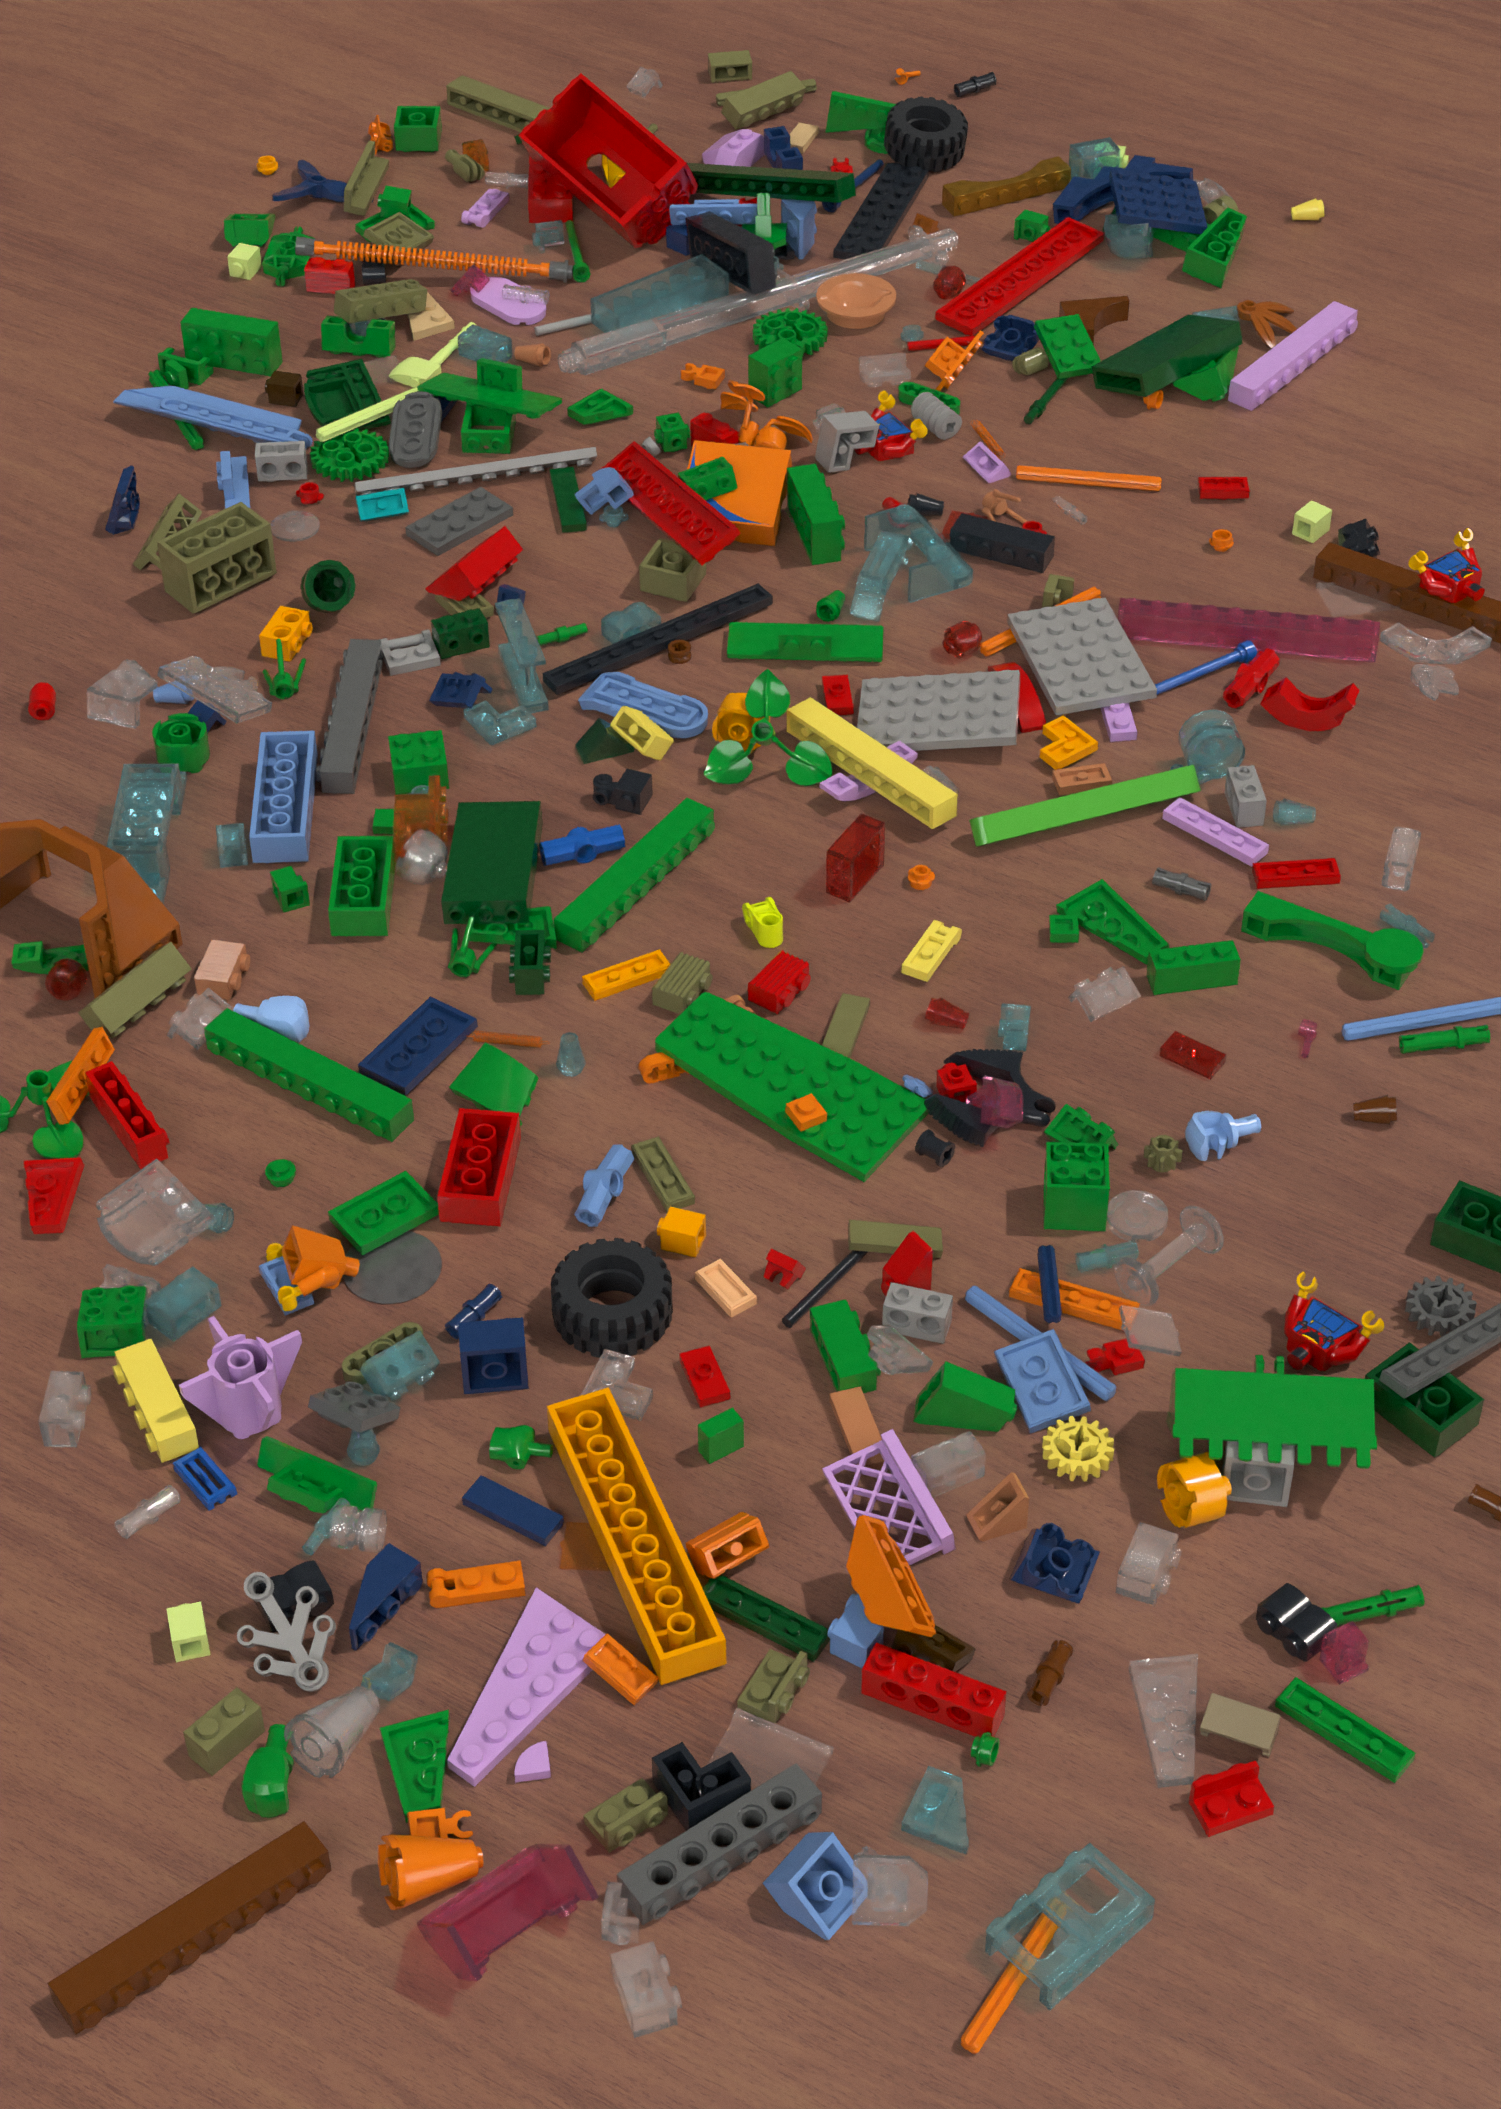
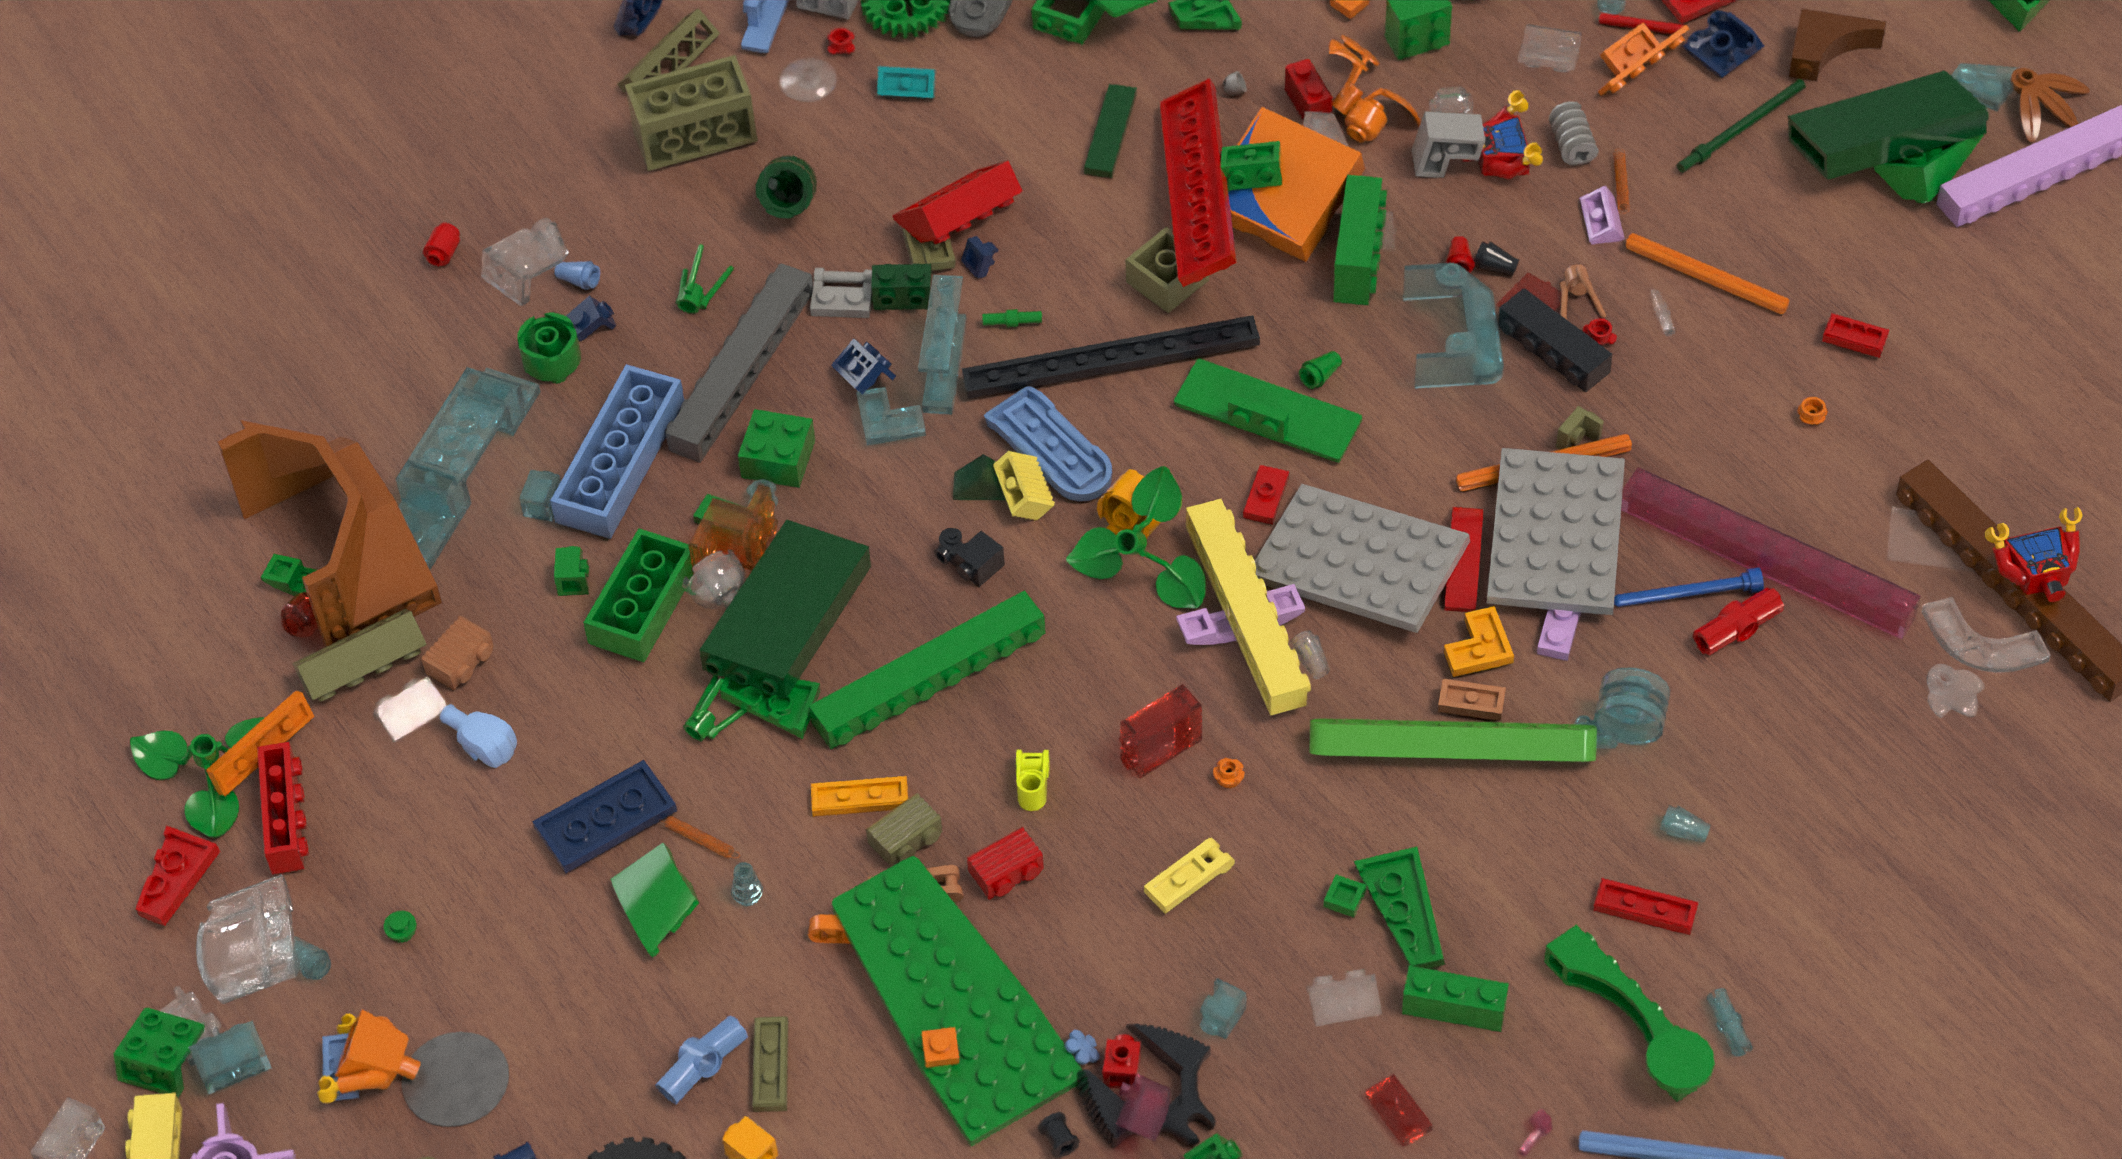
camera: 25 degrees right, 10 degrees up
clear plate [157,656,273,724] -> none
green brick [204,1008,414,1142] -> none
light orange brick [259,605,313,662] -> none
green plate [328,1171,439,1255] -> none
light grey plate [354,447,597,496] -> none
dark grey plate [405,487,513,556] -> none
red brick [437,1108,521,1227] -> none
dark green brick [509,930,551,995] -> none
blue piece [539,824,625,866] -> none
medium blue brick [575,467,634,515] -> none
clear light blue plate [599,505,629,527] -> none
clear light blue brick [601,602,661,644] -> none
green brick [654,412,690,452] -> none
reddish brown bush [668,640,691,664] -> none
olive tile [822,993,870,1058] -> none
clear light blue piece [850,531,913,622] -> none
green beam [898,382,961,415] -> none
clear red cone [924,997,970,1030] -> none
clear red head [942,620,982,659] -> none
olive arm [1012,347,1050,375] -> none
green plate [1034,314,1101,379] -> none
orange plate [1143,390,1163,410] -> none
dark grey pin [1152,867,1211,901] -> none
lavender plate [1163,797,1269,867] -> none
light grey brick [1224,765,1267,828] -> none
red arch [1260,677,1360,731] -> none
yellowish green brick [1292,500,1332,543] -> none
black bracket [1338,518,1380,558] -> none
clear brick [1381,827,1421,891] -> none

